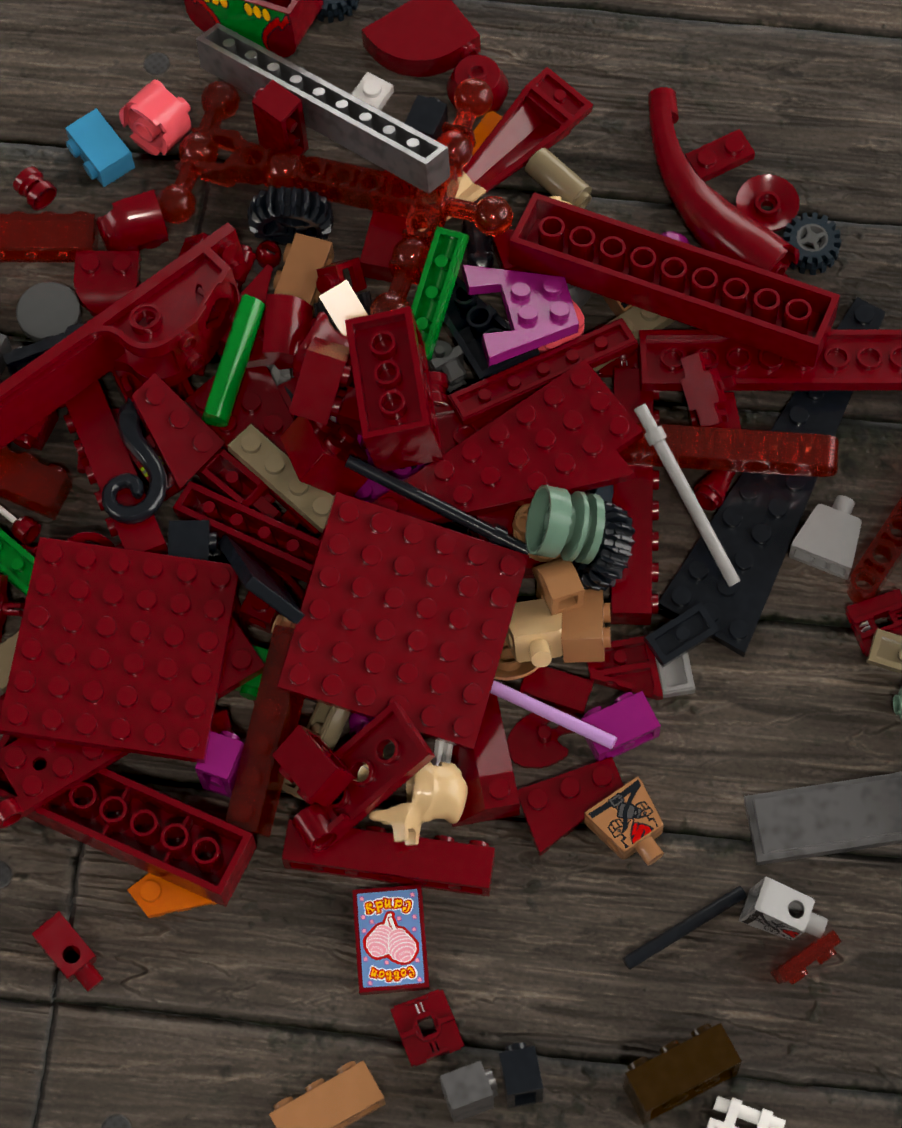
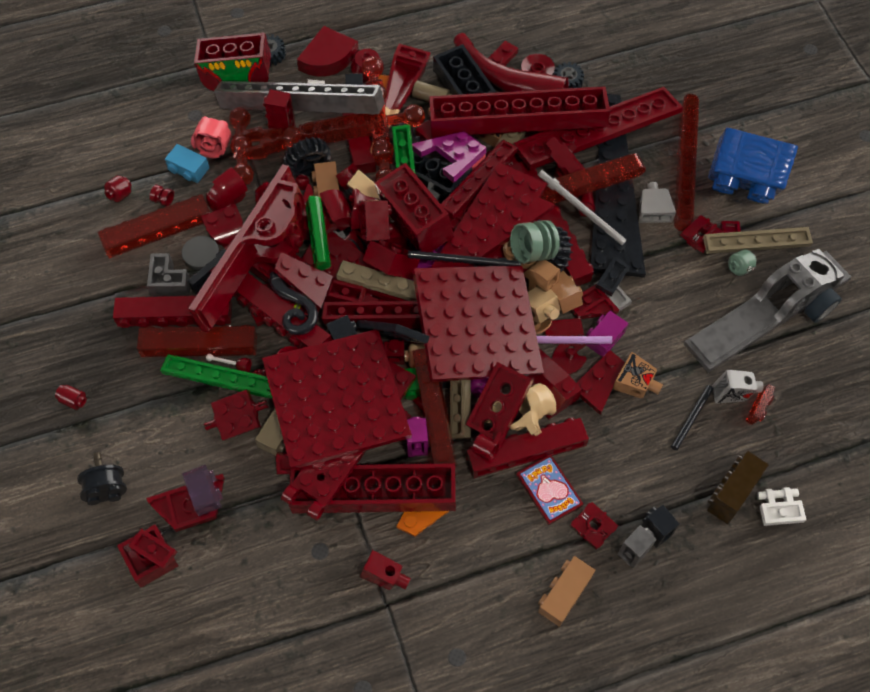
camera: 30 degrees left, 5 degrees down
dark red brick [272,725,355,808] -> none
none -> black brick [433,44,496,95]

